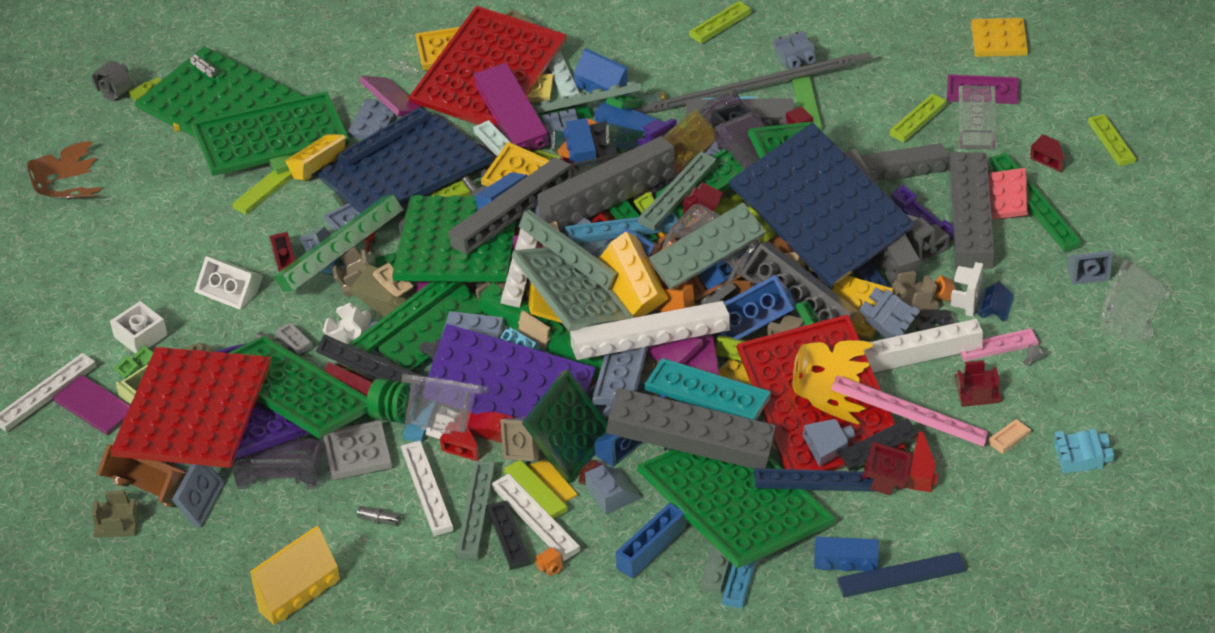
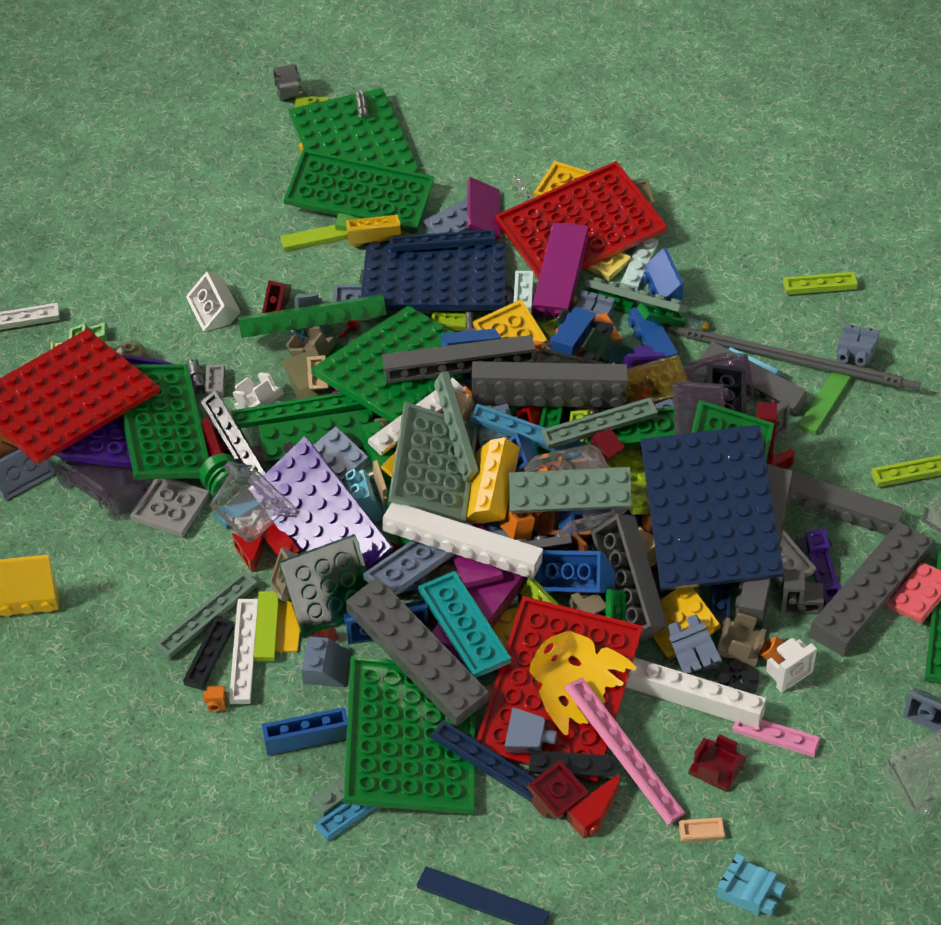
camera: 35 degrees right, 5 degrees up
dark orange piece [27,141,104,198] -> none
magenta tile [53,375,130,436] -> none
white brick [110,301,167,354] -> none
flat silver pin [357,506,400,526] -> none
white plate [401,441,453,536] -> none
blue brick [814,537,879,572] -> none
clear blue panel [977,281,1014,322] -> none
dark grey rock [1023,344,1045,366] -> none

